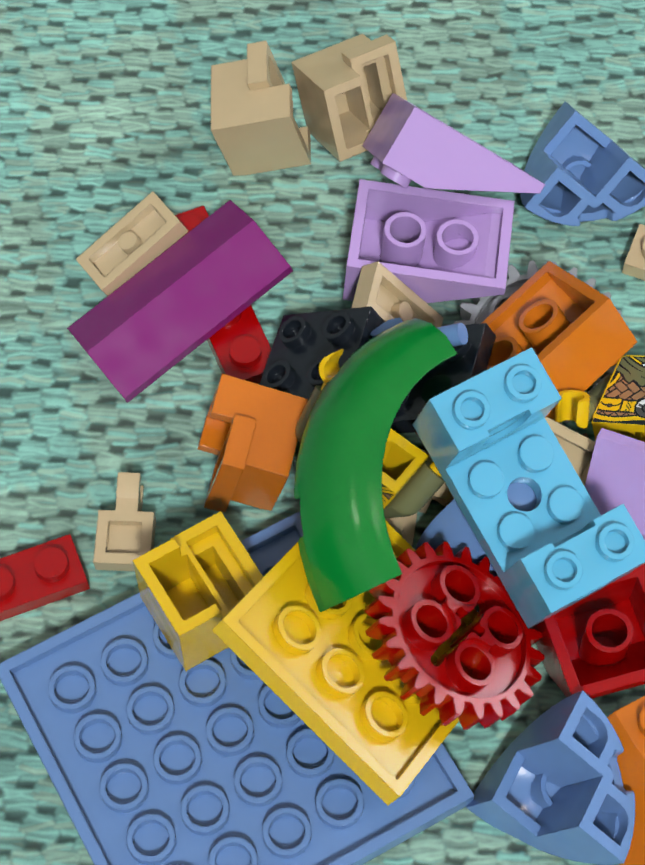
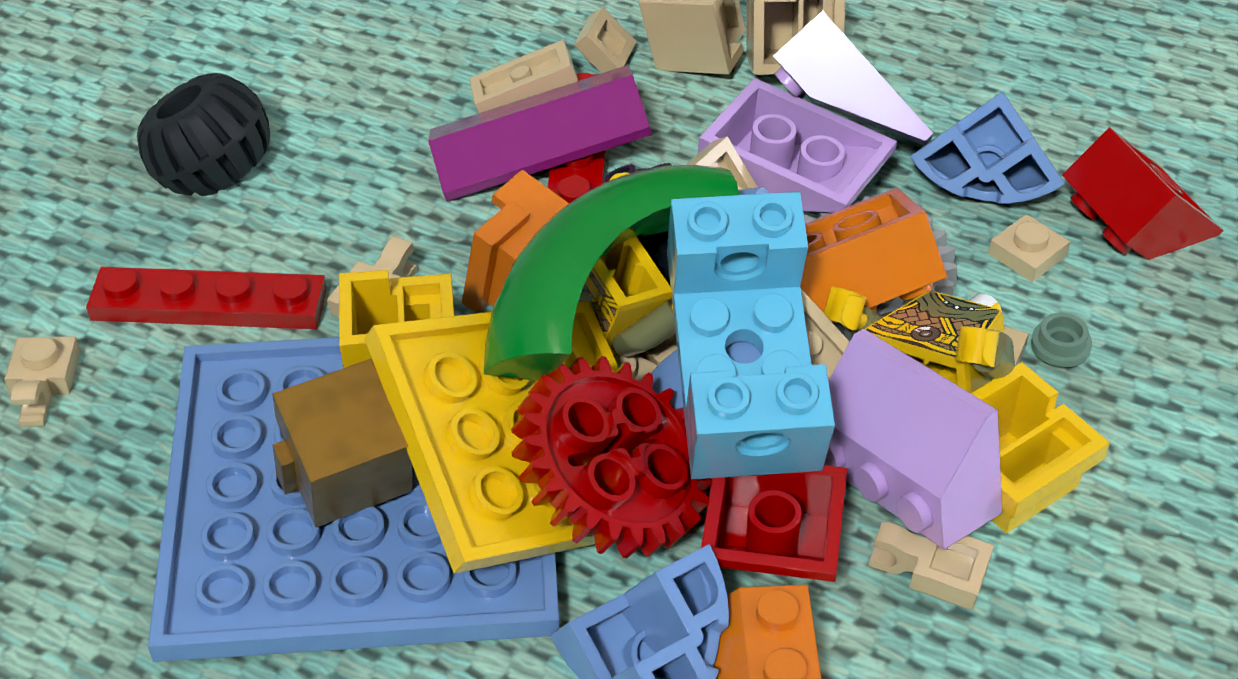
camera: 25 degrees right, 15 degrees down
none -> pearl gold plate [272,358,412,528]
none -> tan plate [574,7,637,73]

